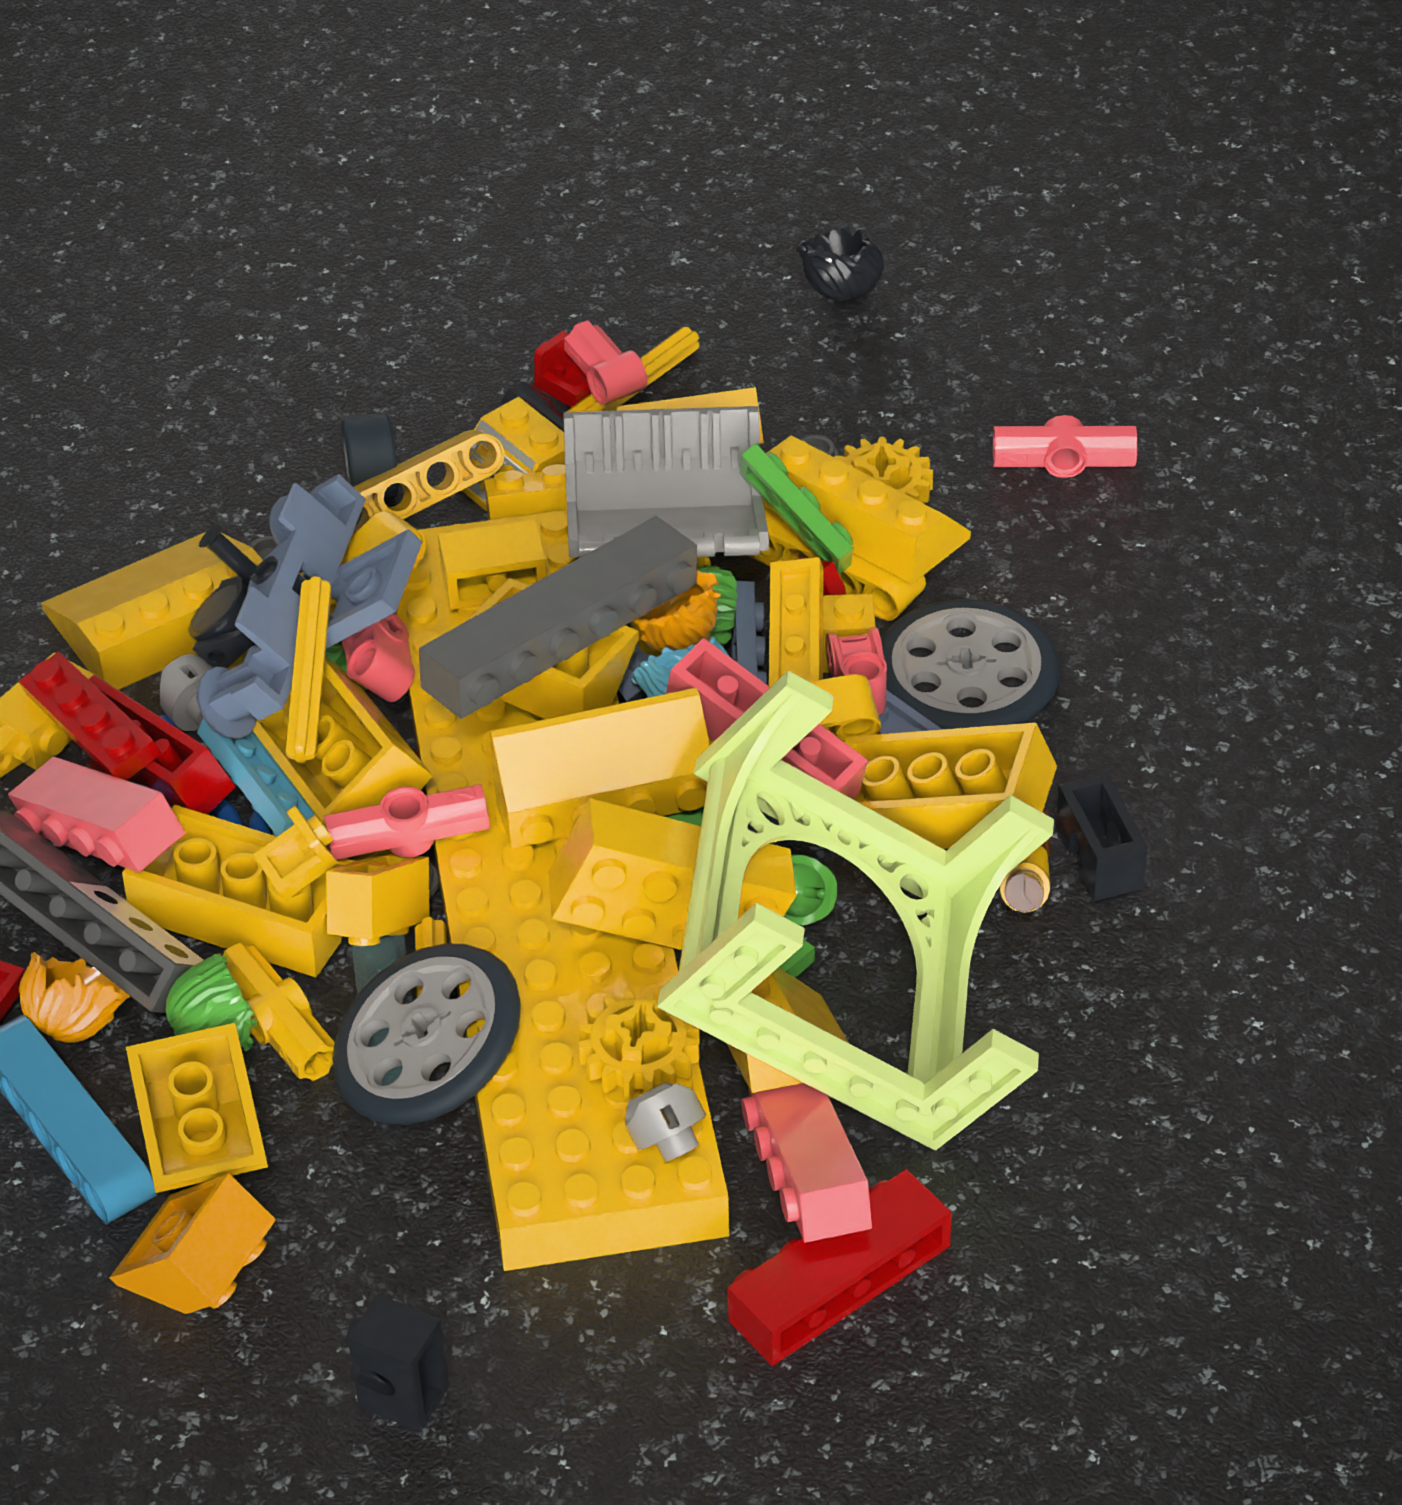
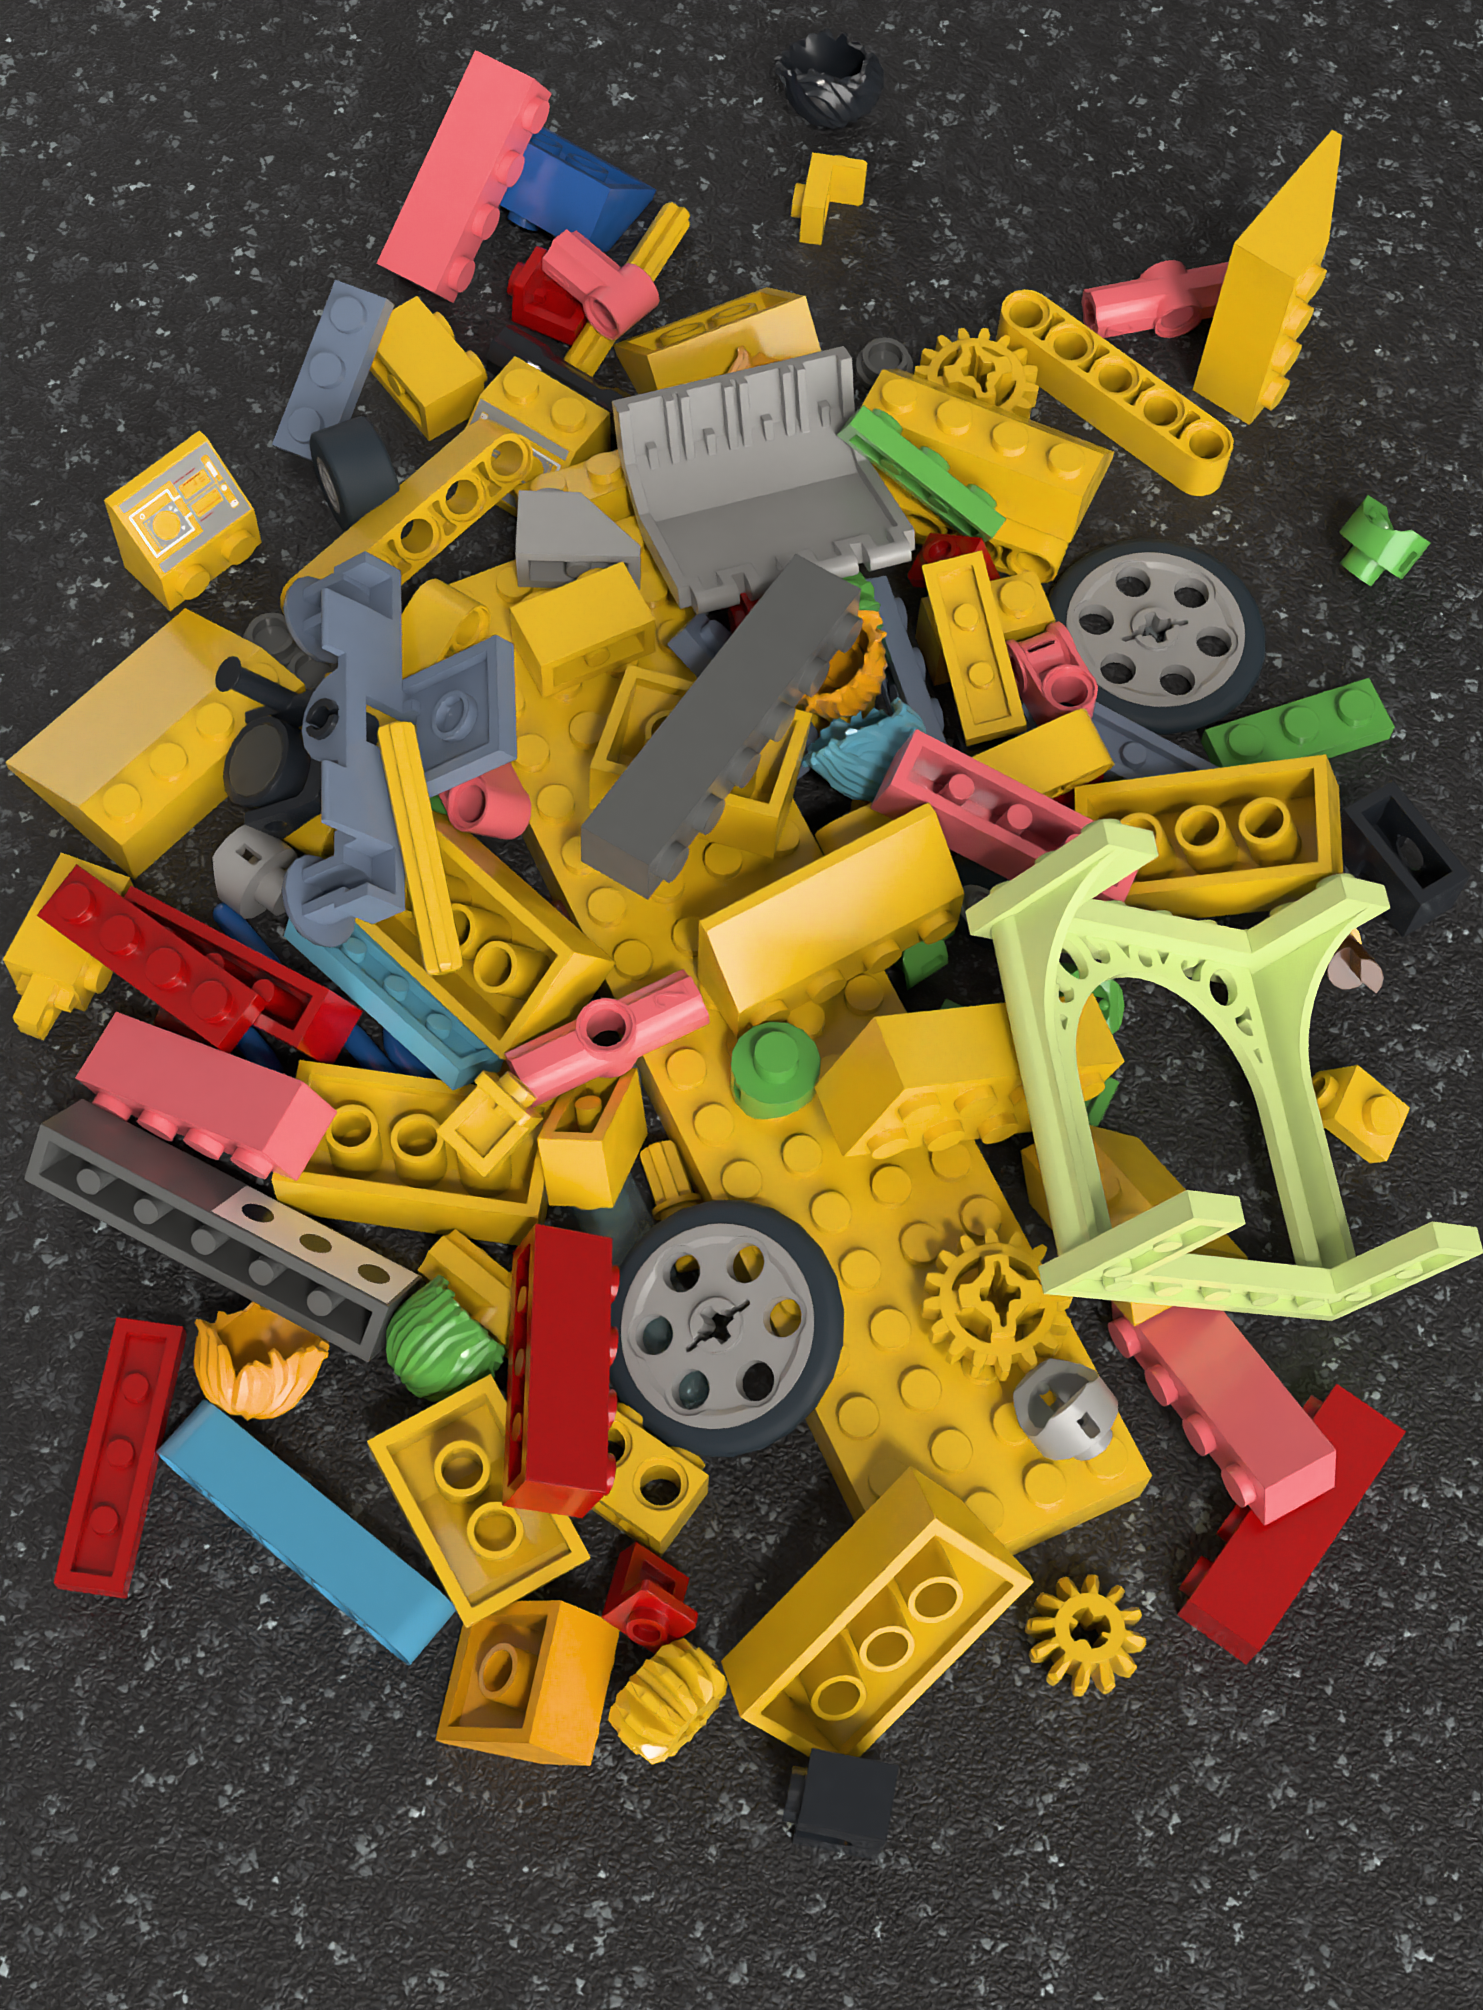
camera: 20 degrees left, 20 degrees up
none -> yellow slope [104,431,262,611]
none -> sand blue plate [272,280,394,462]
none -> yellow brick [370,296,488,441]
none -> coral brick [376,50,552,303]
none -> blue slope [500,127,656,252]
none -> red brick [502,1224,620,1518]
none -> light grey slope [515,488,641,590]
none -> yellow brick [591,1402,709,1558]
none -> red bracket [601,1542,698,1654]
none -> yellow gear [608,1638,728,1764]
none -> yellow slope [721,1466,1034,1757]
none -> bright green piece [730,1022,821,1120]
none -> yellow bracket [791,152,867,245]
none -> yellow beam [996,289,1234,496]
none -> yellow gear [1025,1574,1146,1697]
none -> yellow slope [1193,130,1343,425]
none -> bright green plate [1201,678,1395,768]
none -> yellow bracket [1312,1065,1410,1163]
none -> bright green piece [1339,495,1431,586]

